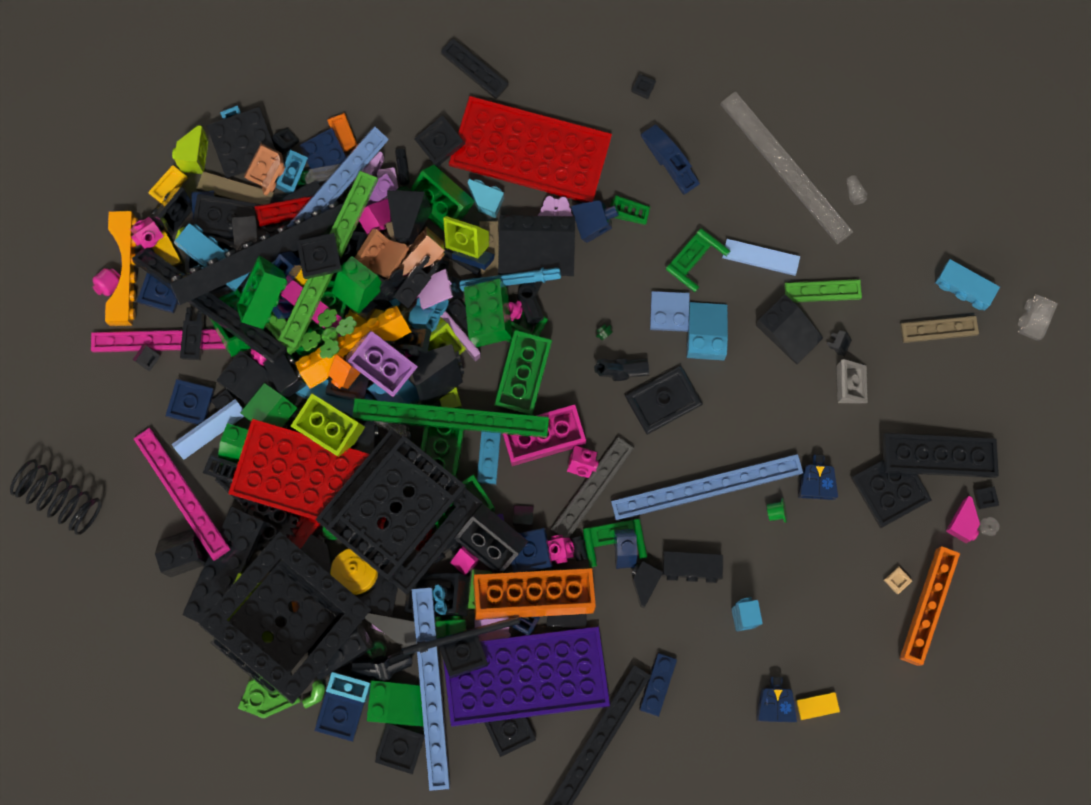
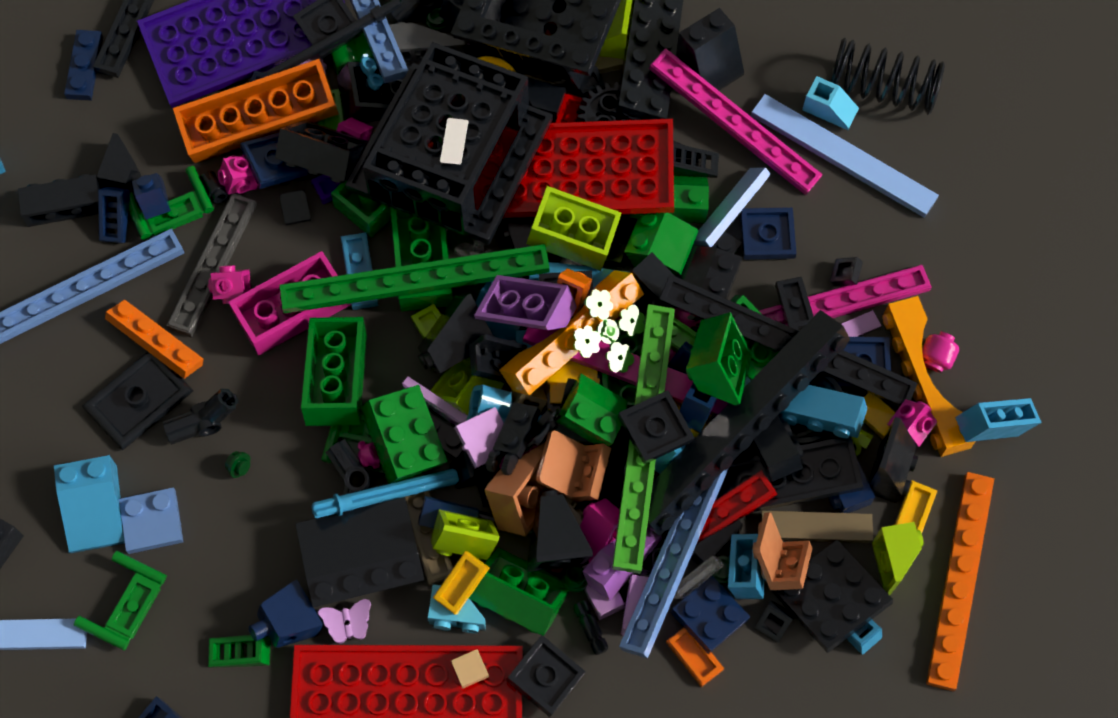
camera: 165 degrees right, 10 degrees down
none -> dark blue slope [98,187,130,243]
none -> orange plate [105,300,204,379]
none -> yellow tile [433,551,490,615]
none -> white sticker [440,118,468,165]
none -> tan tile [451,649,489,689]
none -> light blue tile [751,94,939,218]
none -> medium azure slope [802,76,859,130]
none -> lavender window [842,310,881,337]
none -> orange plate [926,472,995,692]
none -> dark azure brick [955,398,1042,442]

